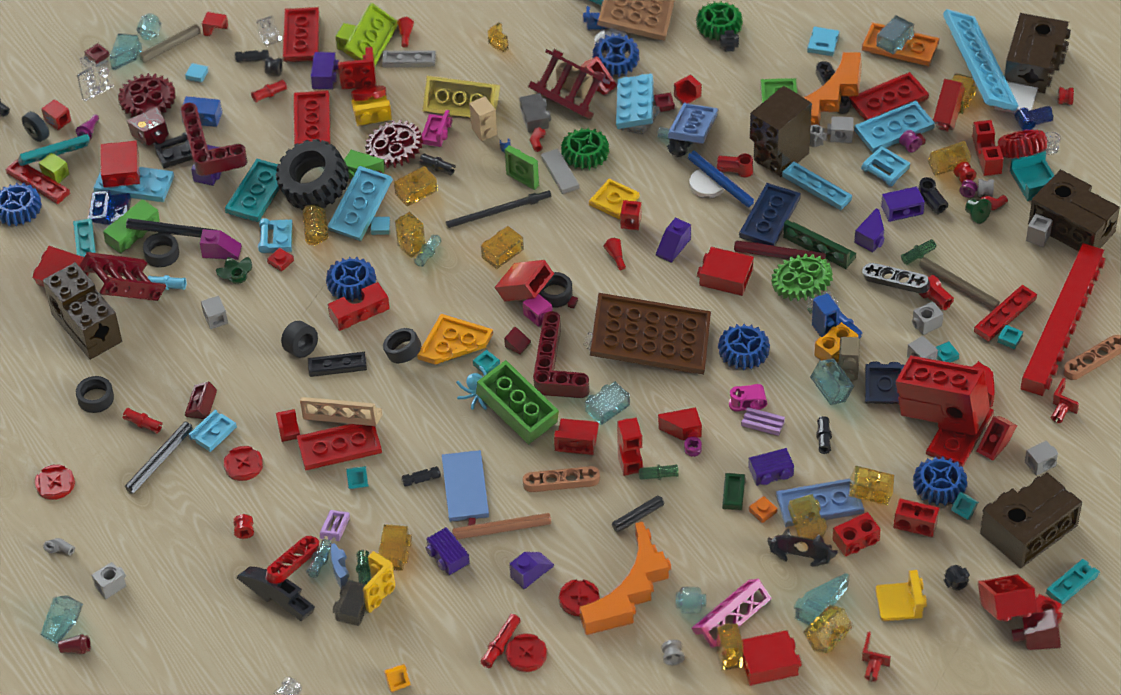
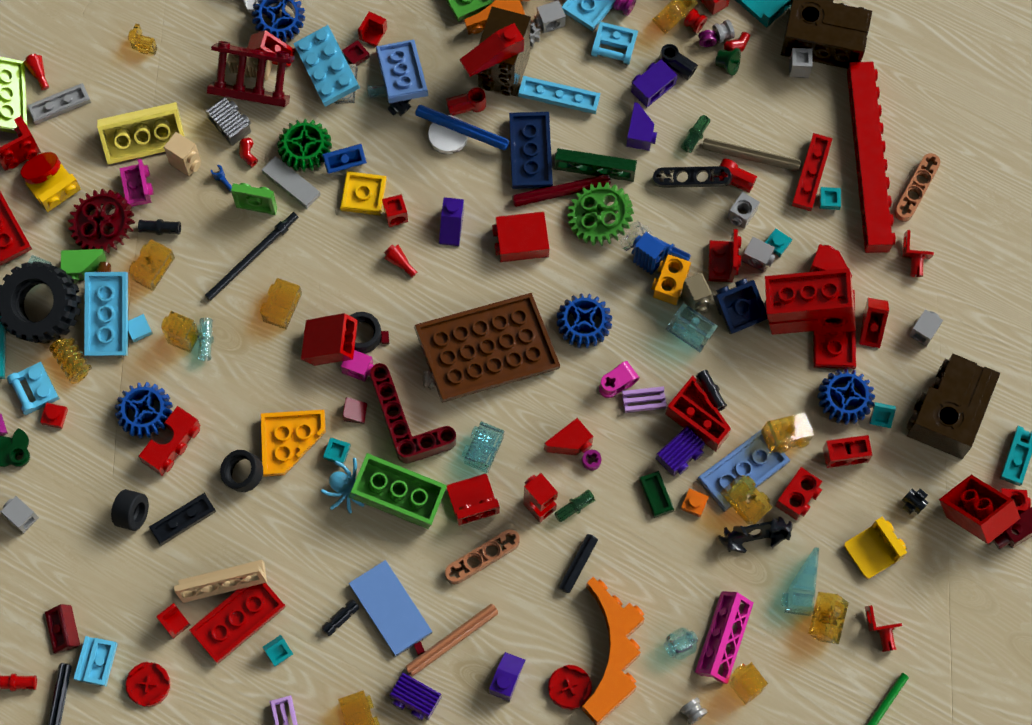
camera: 30 degrees left, 20 degrees up
red brick [739,630,802,686] -> none
none -> blue slope [322,144,367,174]
none -> red slope [460,23,524,77]
none -> red wedge [665,375,731,452]
none -> red bracket [708,229,741,283]

